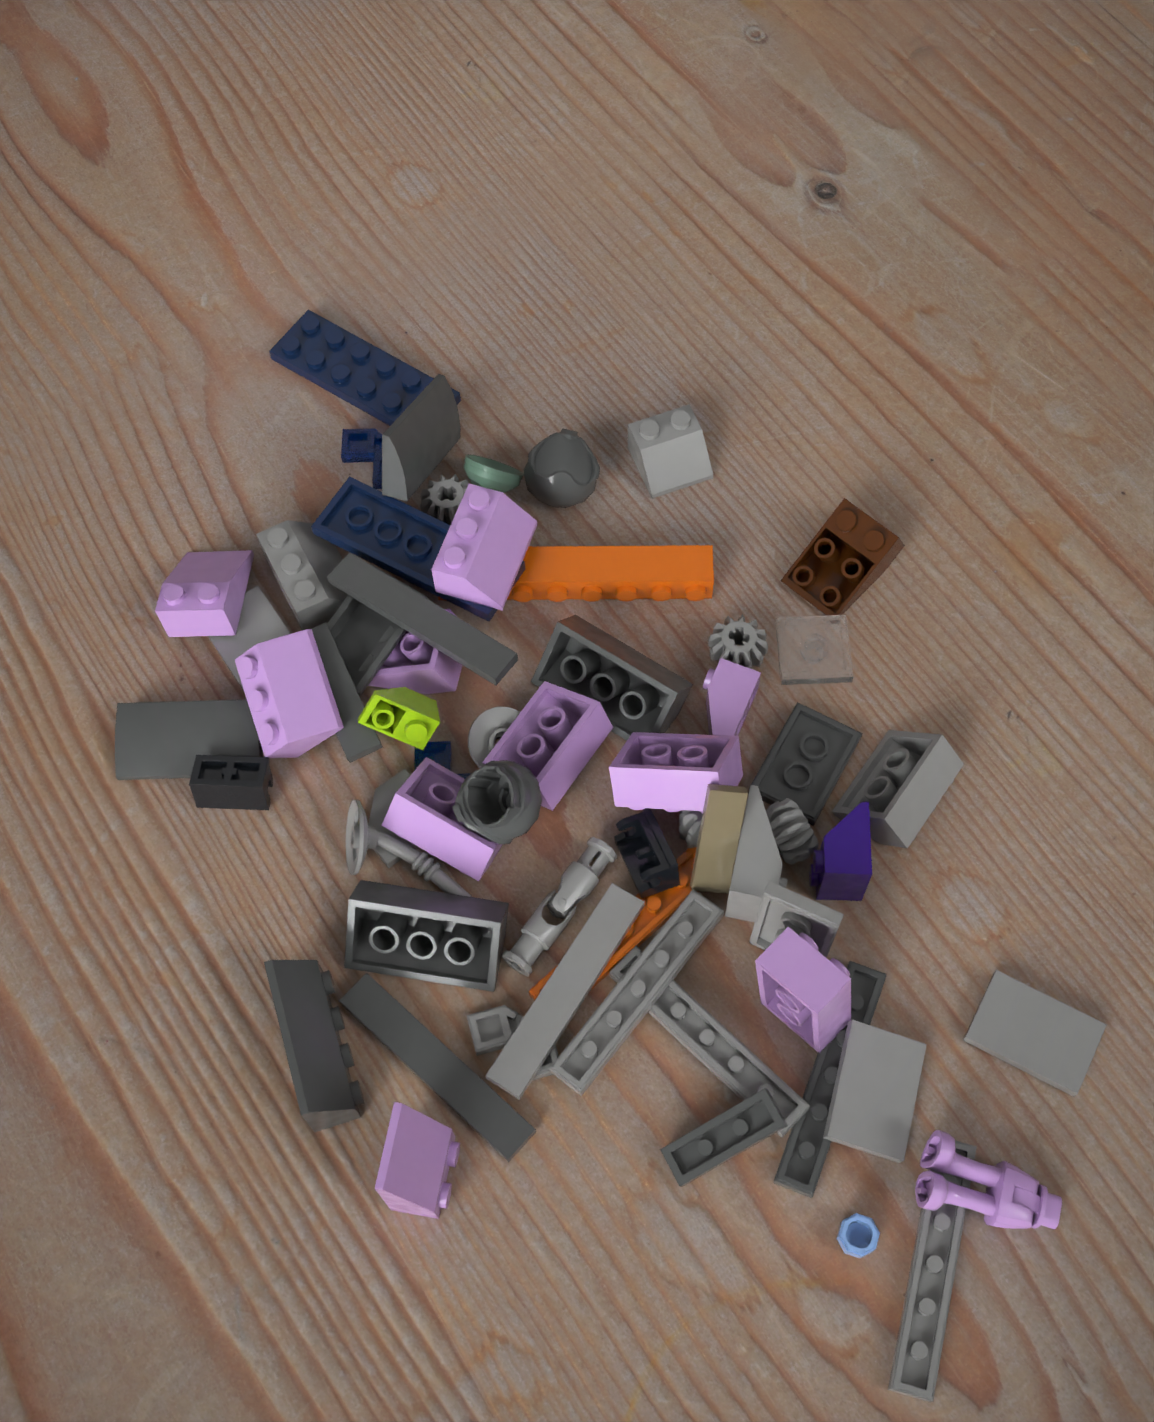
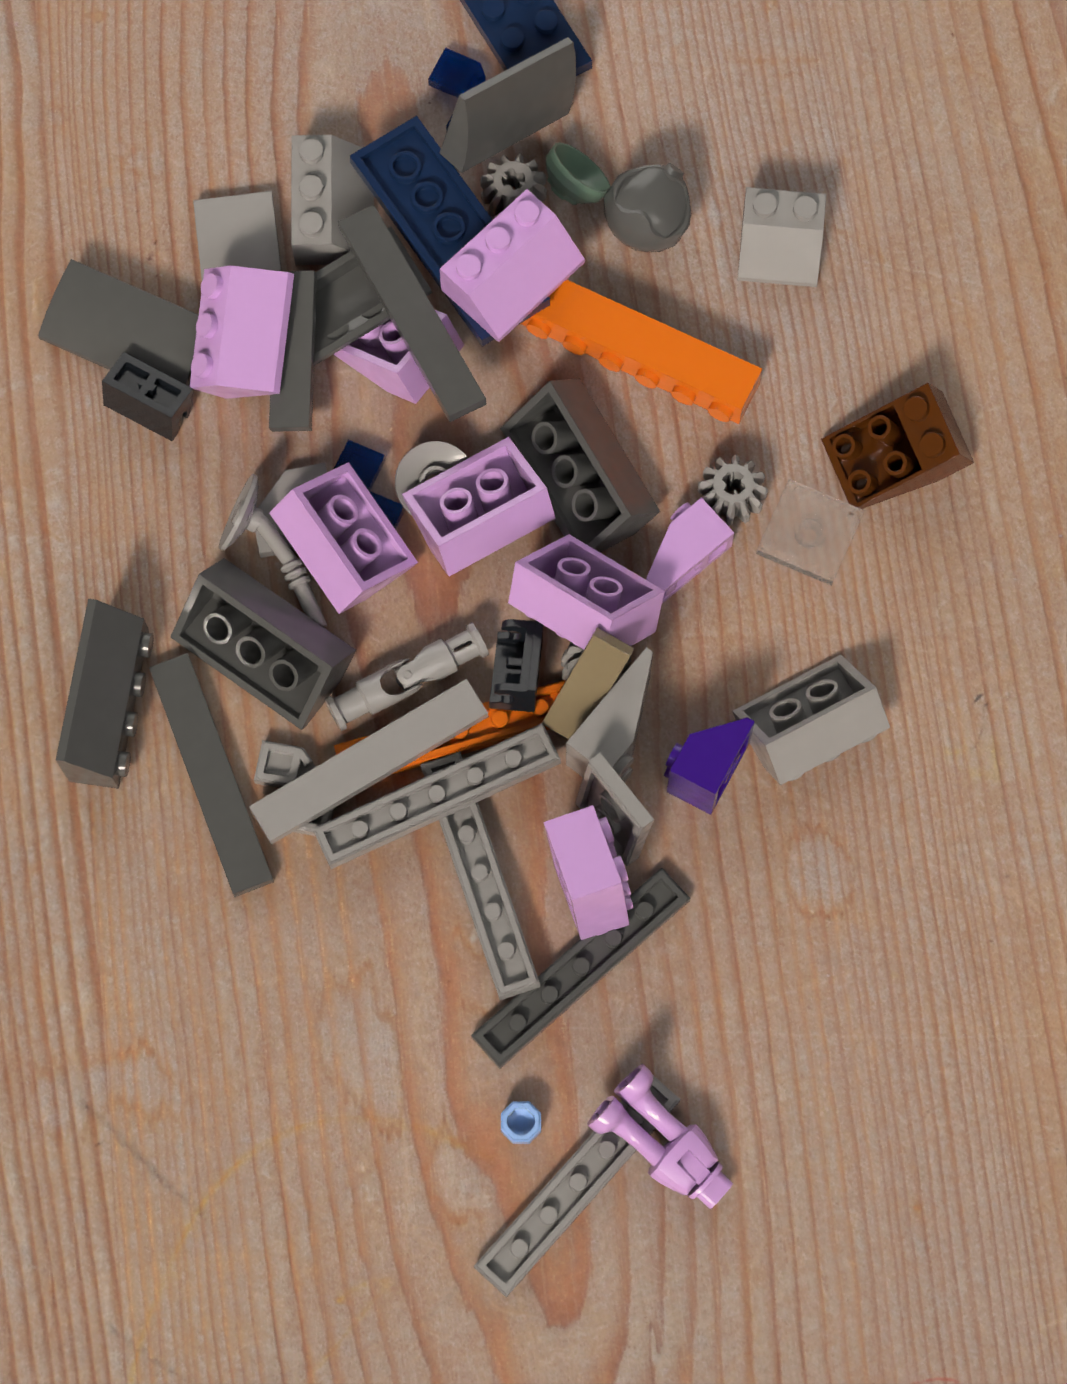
camera: 25 degrees right, 10 degrees up
lavender slope [155,550,254,637] -> none
lime slope [357,687,440,750] -> none
lavender slope [375,1102,460,1219] -> none
dark grey helmet [452,760,542,845] -> none
dark grey plate [660,1088,788,1187] -> none
dark grey tile [748,702,863,826] -> none
light grey gear [766,798,818,865] -> none
light grey tile [823,1020,927,1163] -> none
light grey tile [963,970,1107,1097] -> none

